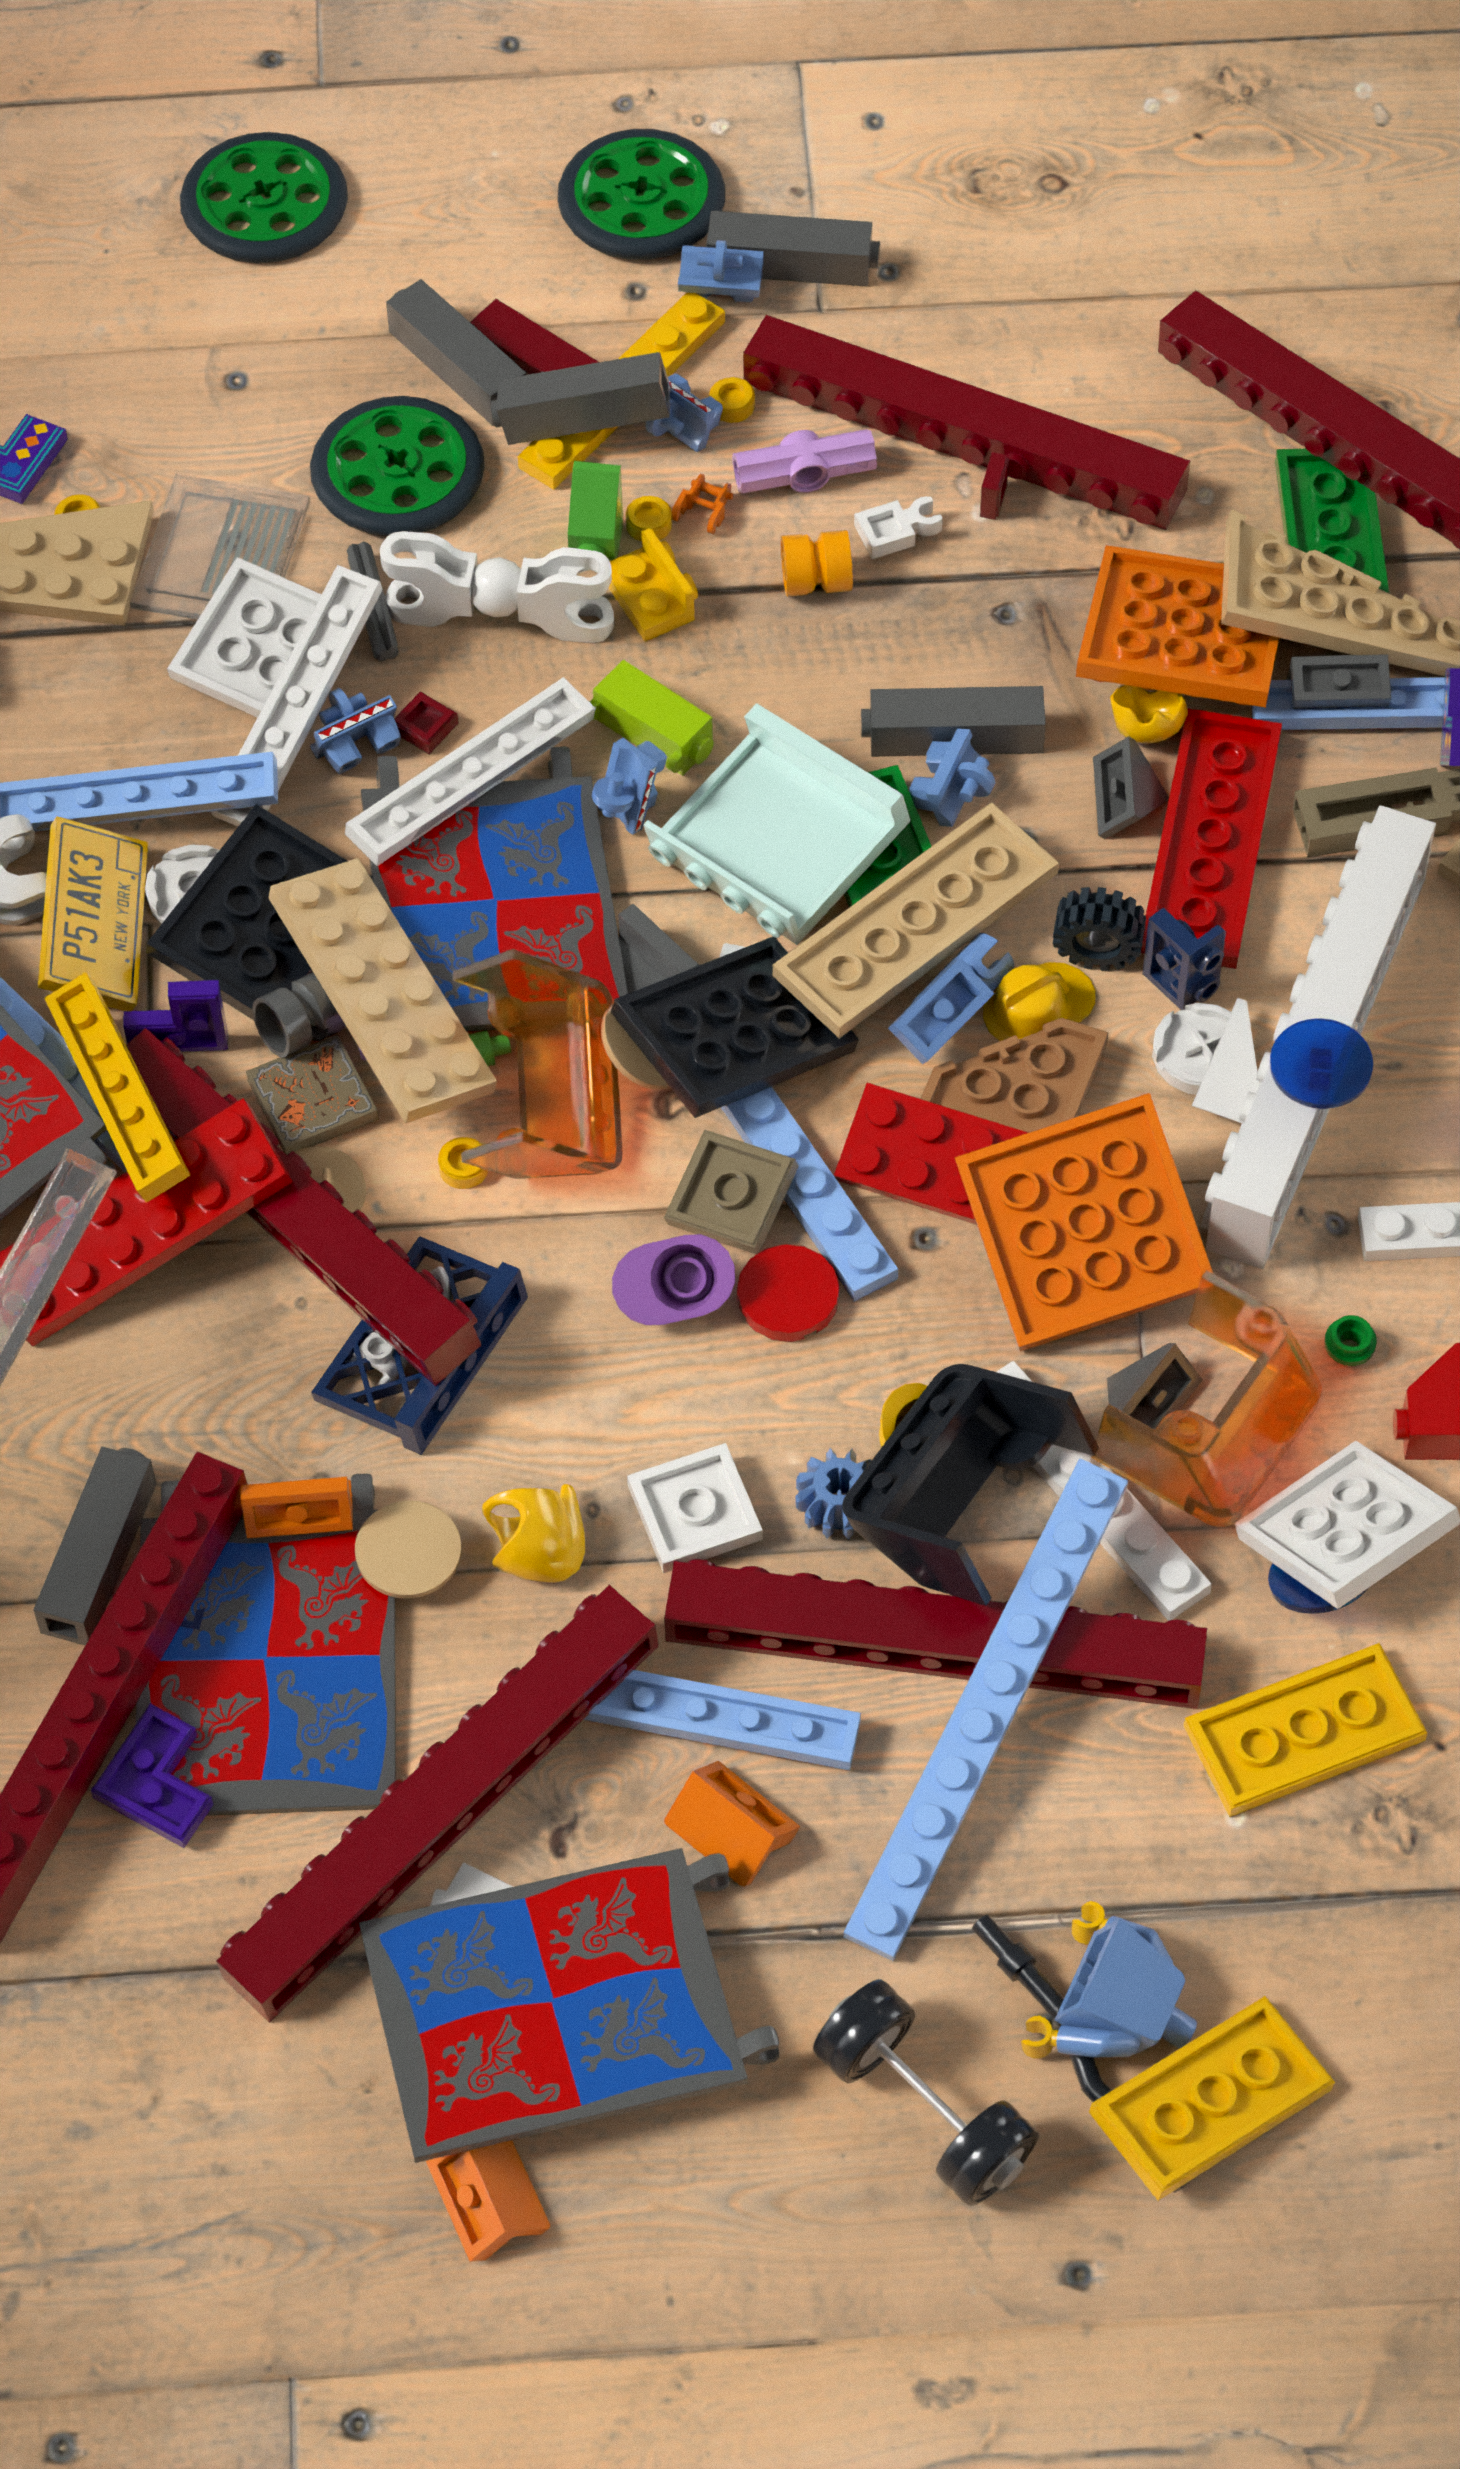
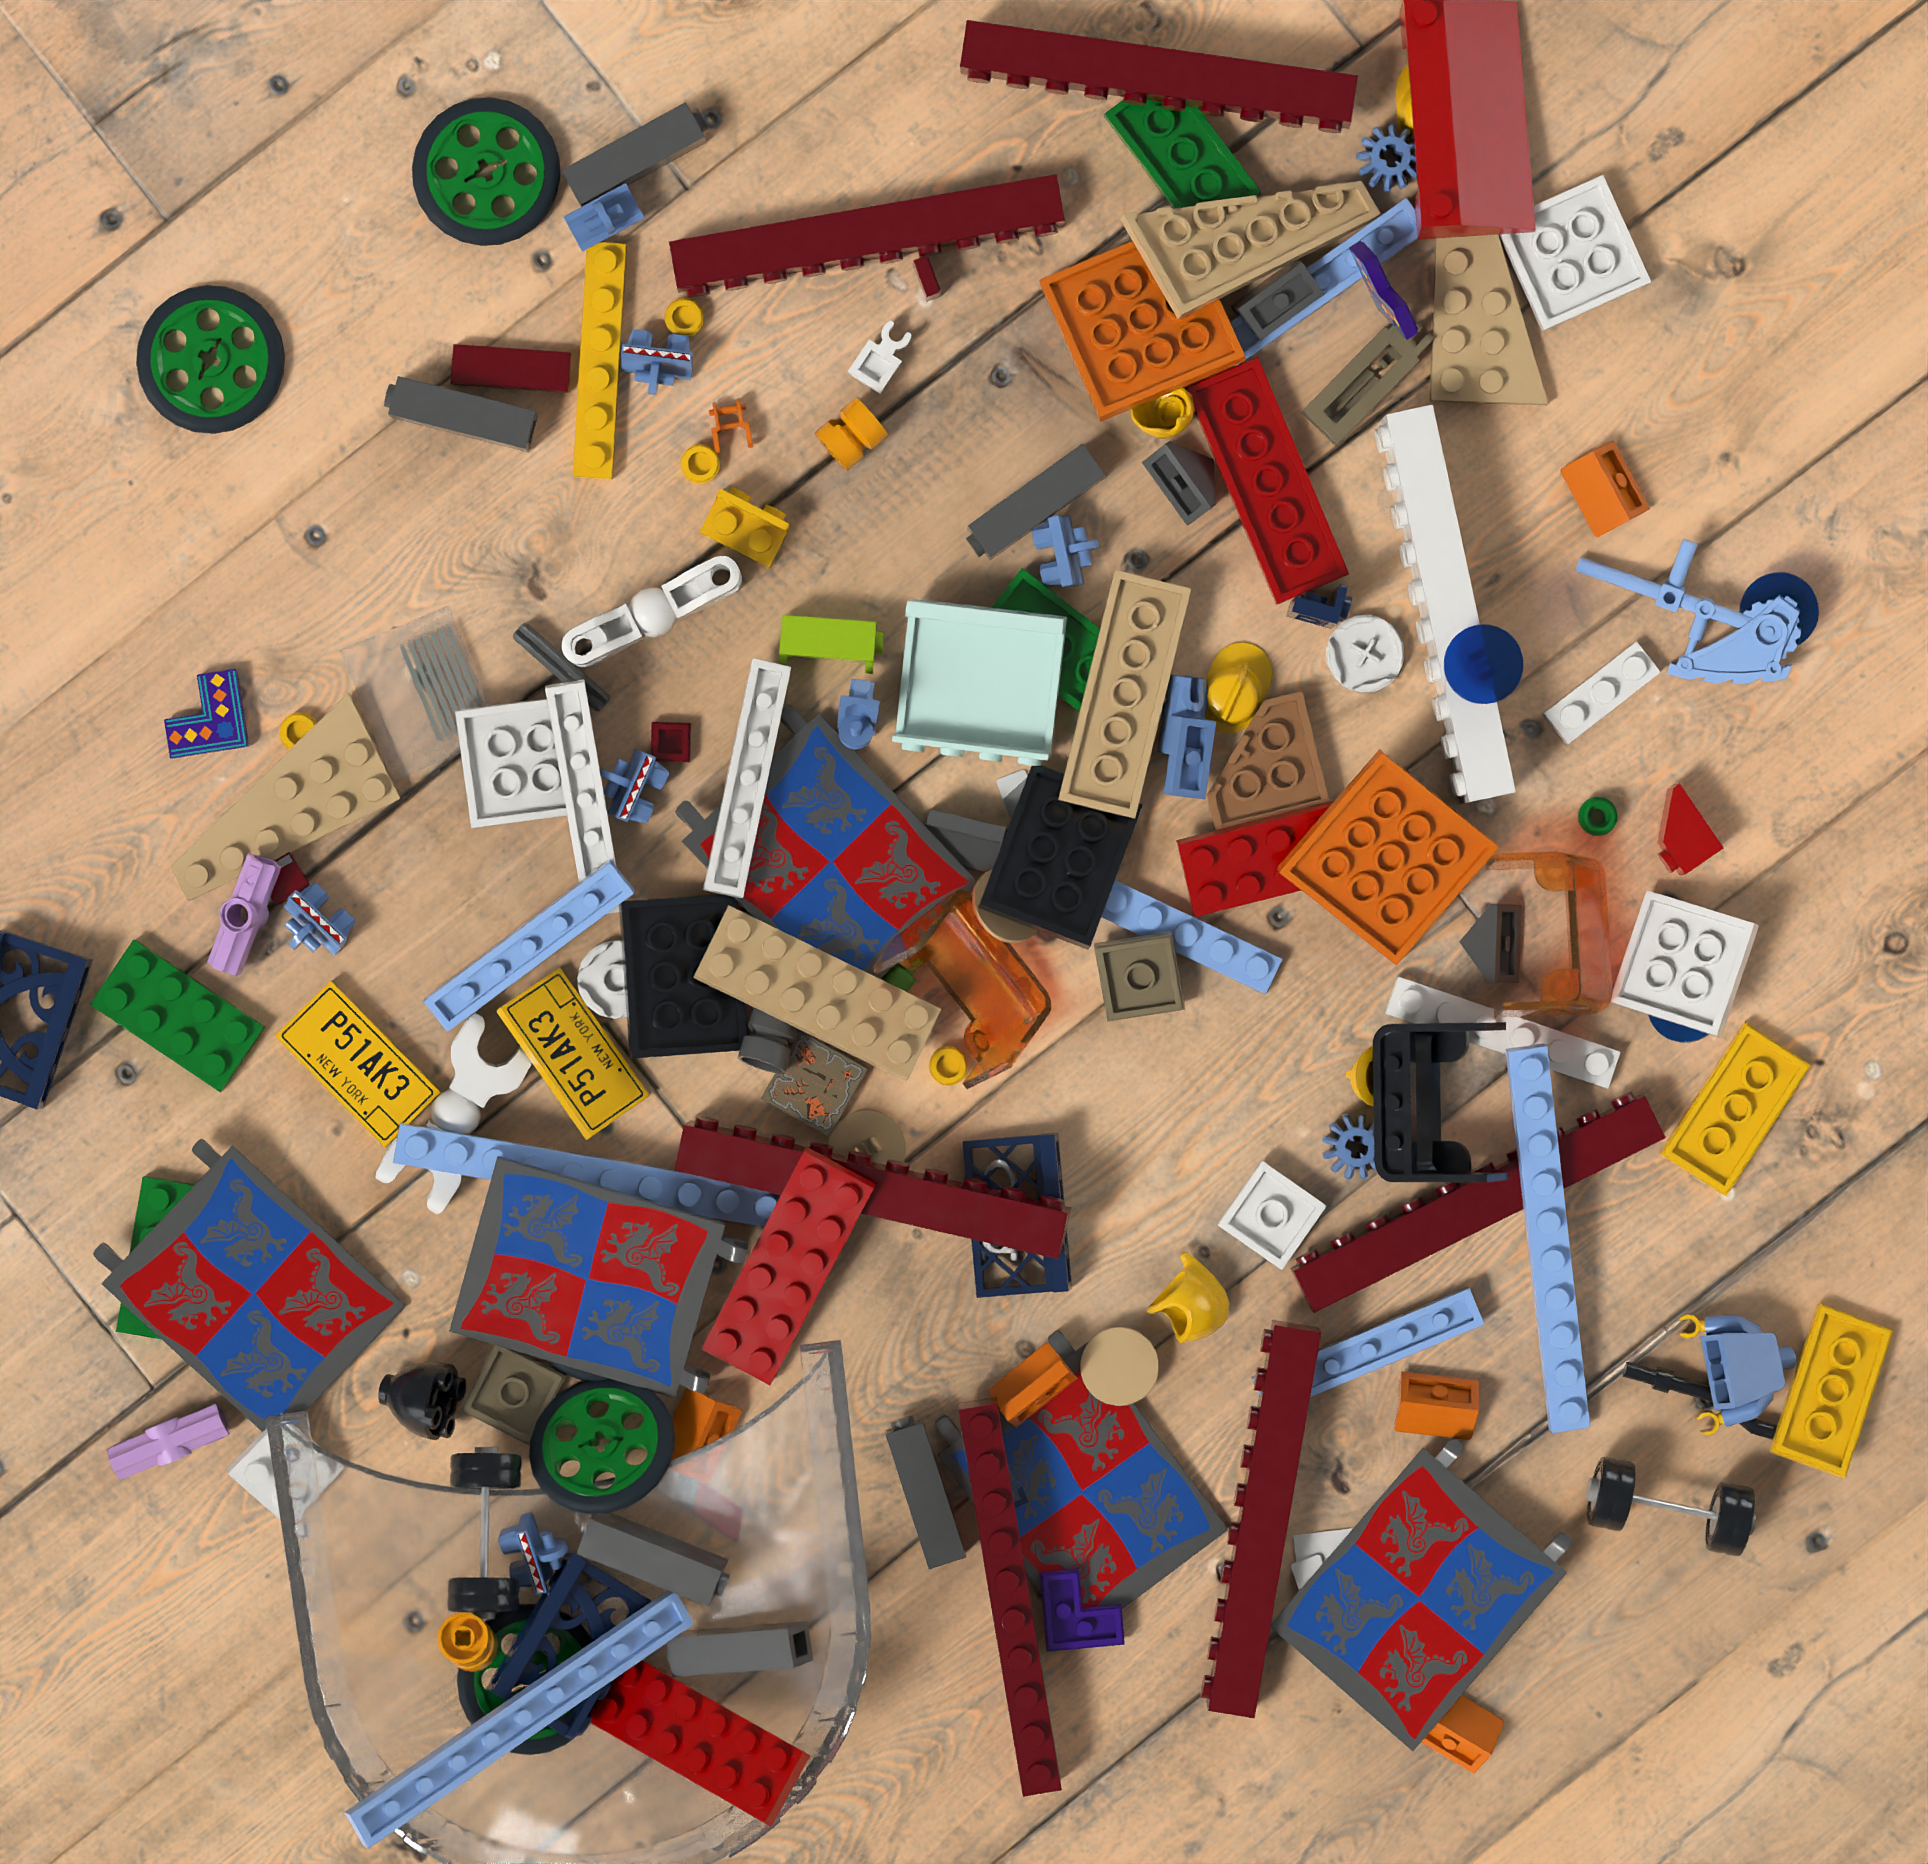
camera: 40 degrees left, 30 degrees up
yellow plate [44,972,190,1203] -> none
dark purple tile [123,980,229,1052] -> none
wedge [310,396,485,536] -> none
dark grey brick [491,352,671,445] -> none
bright green slope [568,461,623,561] -> none
medium lavender piece [612,1234,735,1325] -> none
lavender piece [732,429,877,494] -> none
red tile [737,1244,839,1342] -> none
black bush [1053,887,1146,971] -> none
white sticker [1192,998,1259,1123] -> none

